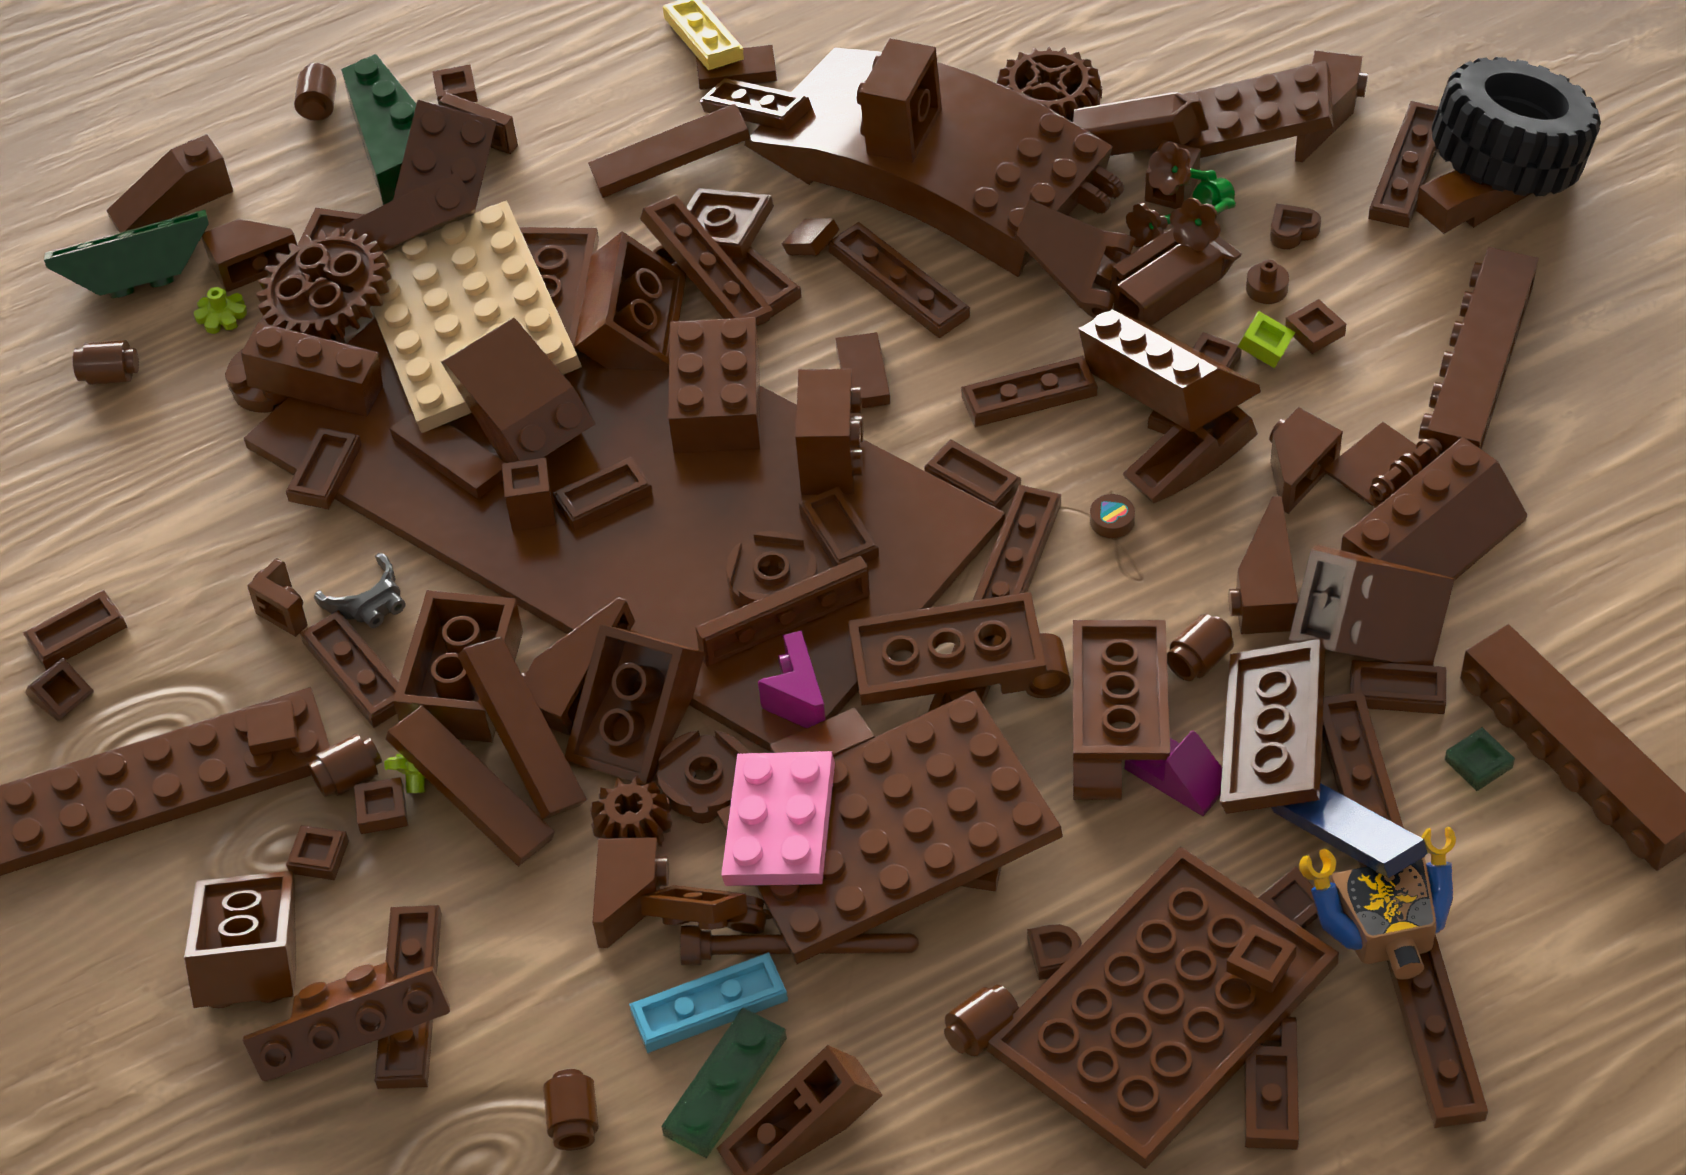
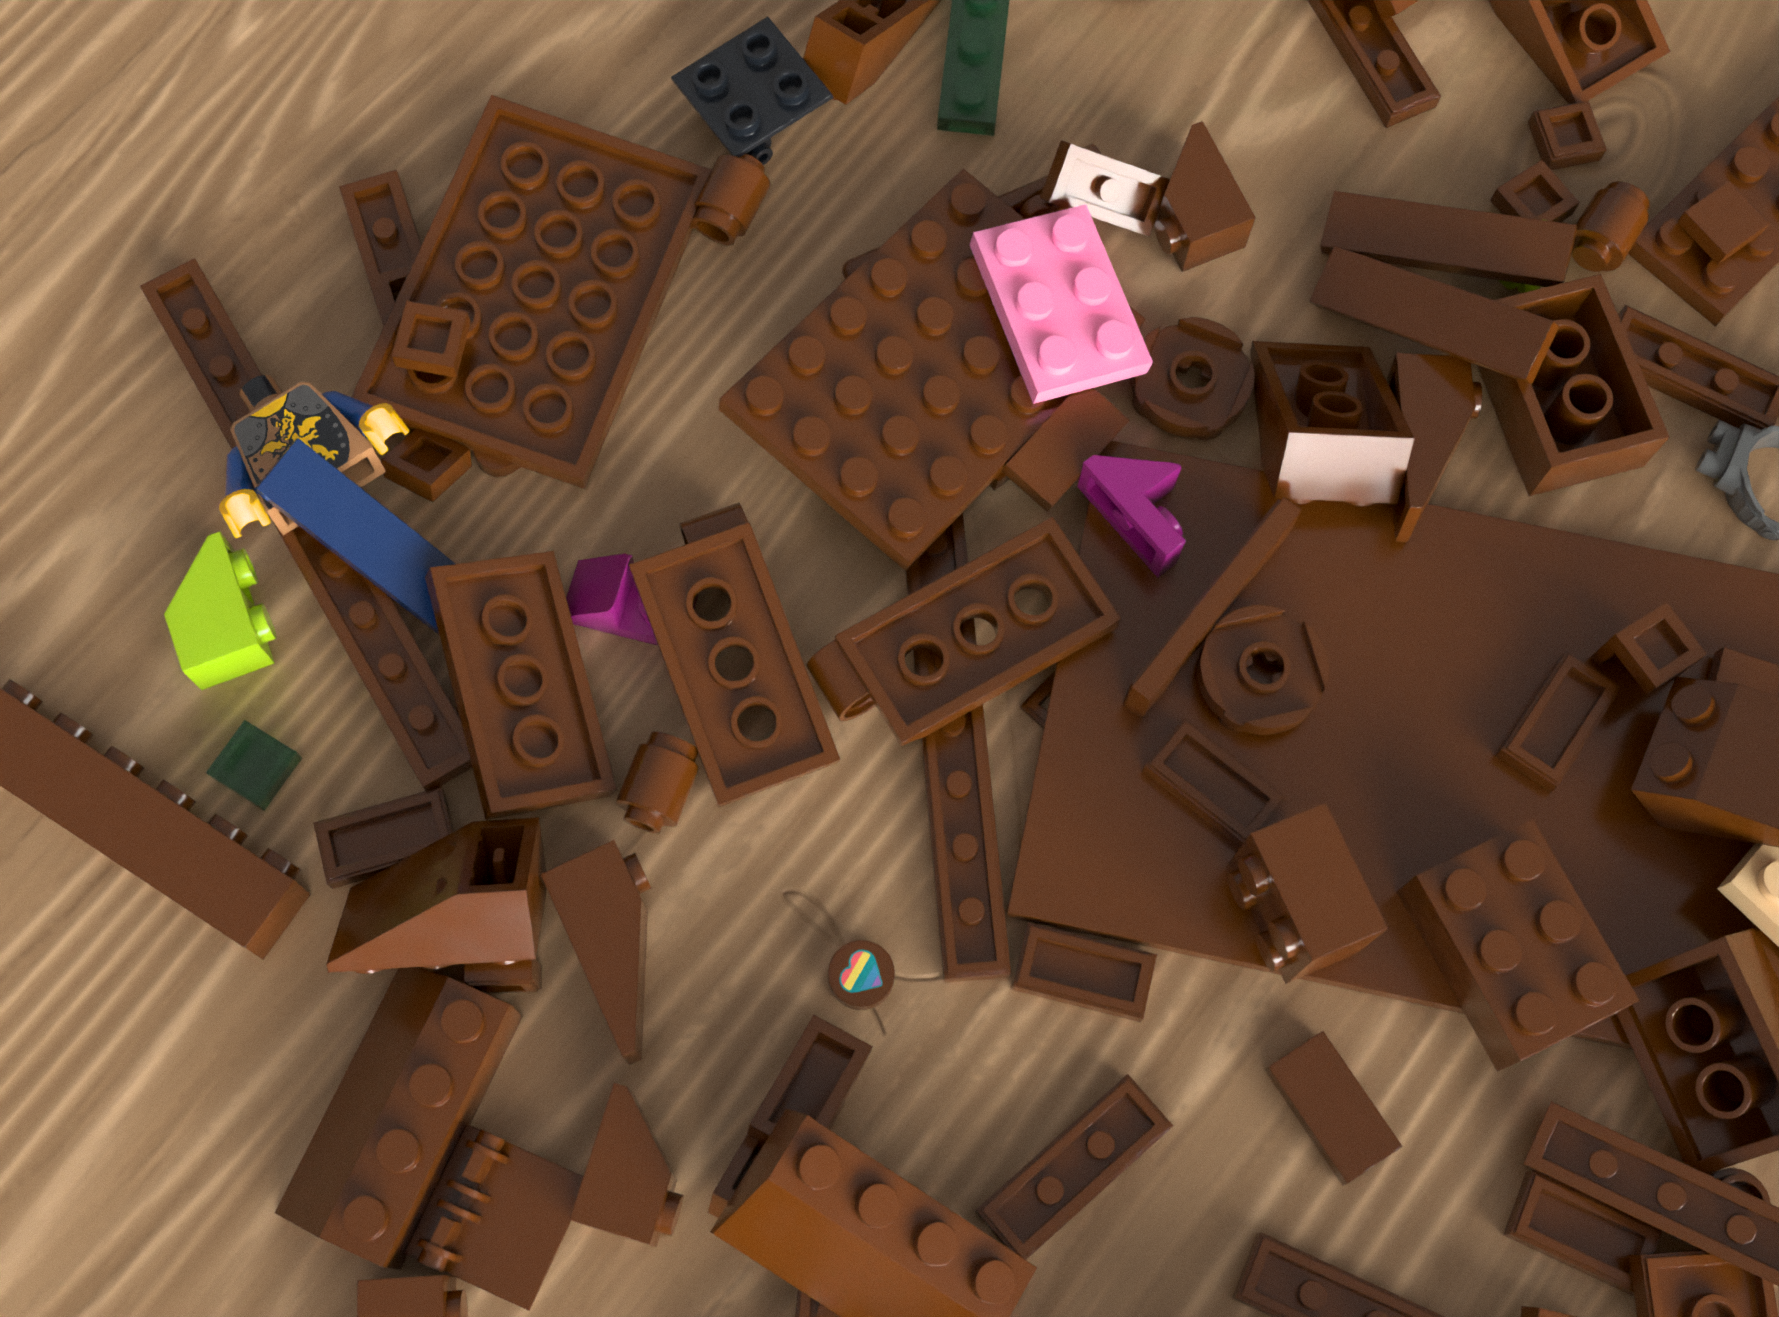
camera: 150 degrees right, 20 degrees up
reddish brown gear [590,775,672,847] -> none
medium azure tile [629,952,788,1053] -> none
reddish brown tile [1027,924,1082,980] -> none
none -> lime slope [164,532,277,690]
none -> black hinge [671,16,833,165]

